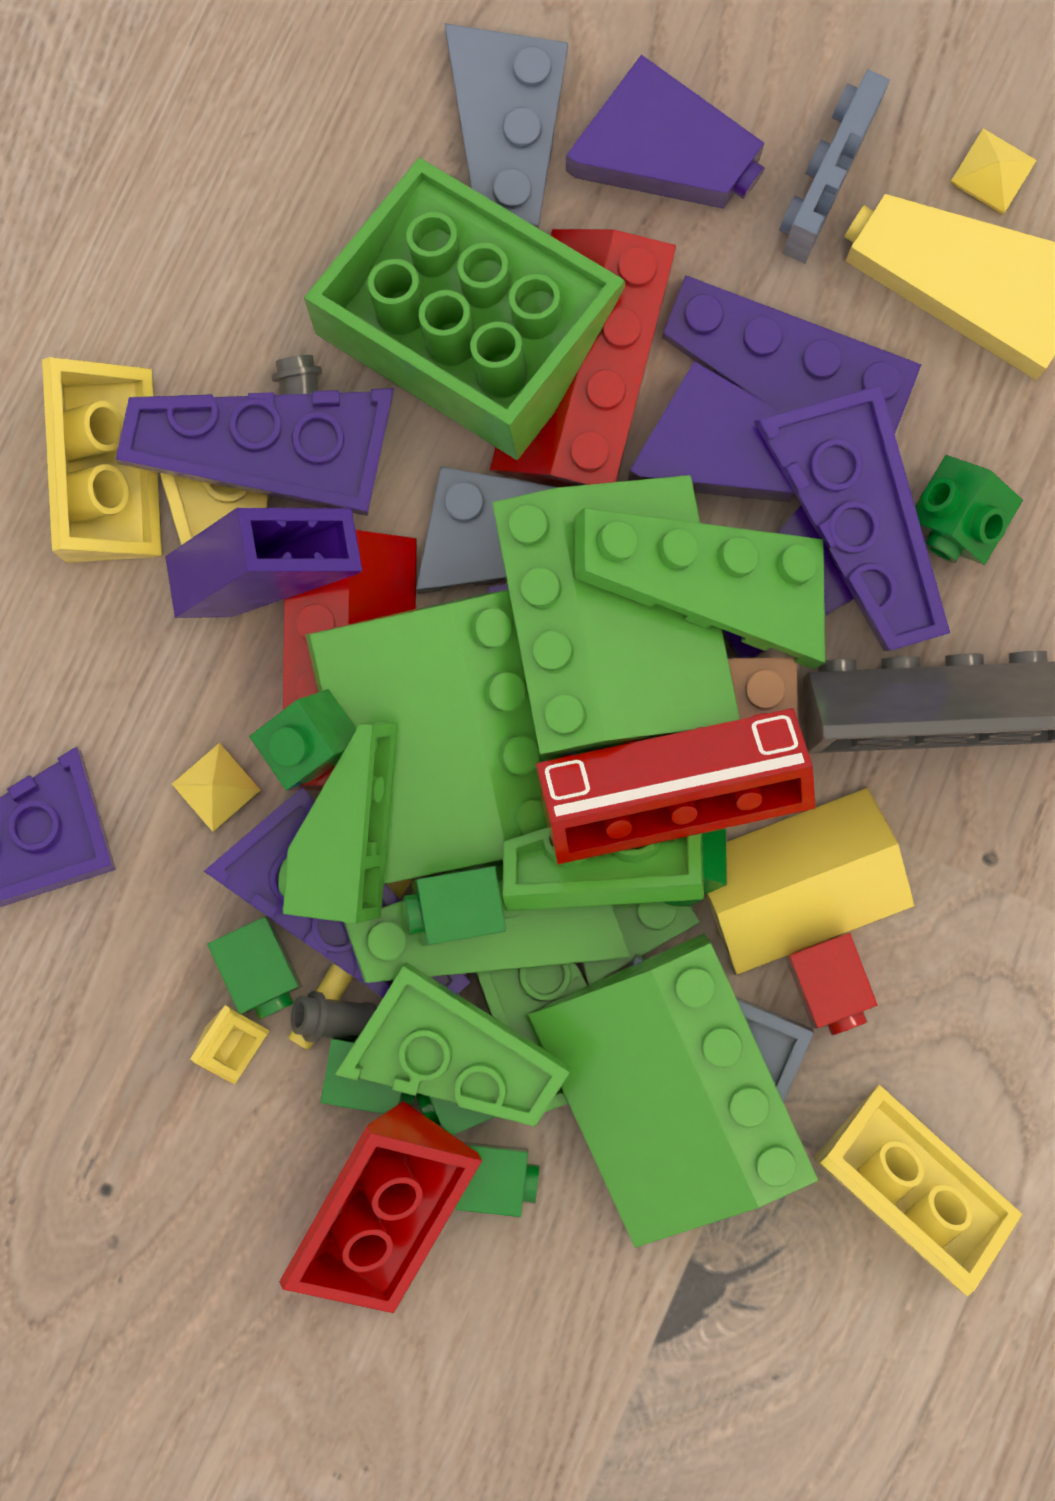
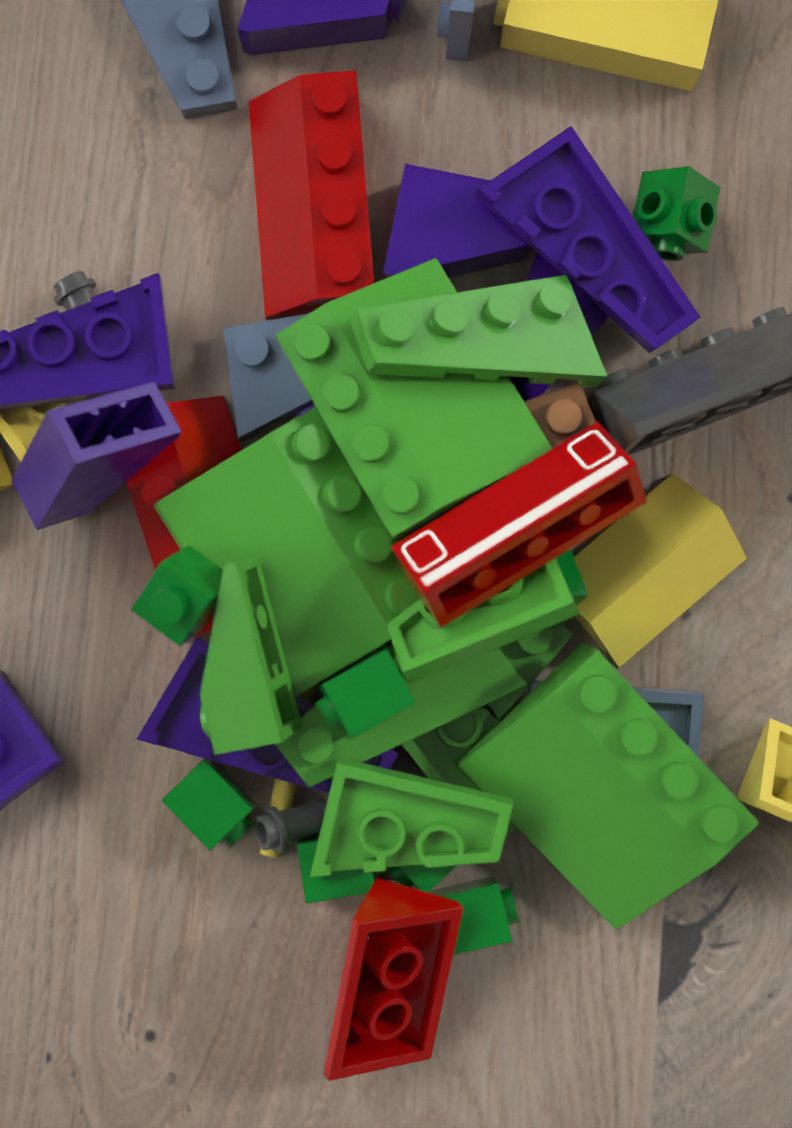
camera: 20 degrees left, 0 degrees up
light yellow slope [172,743,261,832] -> none
light yellow slope [190,1005,269,1085] -> none
bright green slope [304,157,625,460] -> none
dark purple wing [662,275,922,433] -> none
red brick [785,933,878,1036] -> none

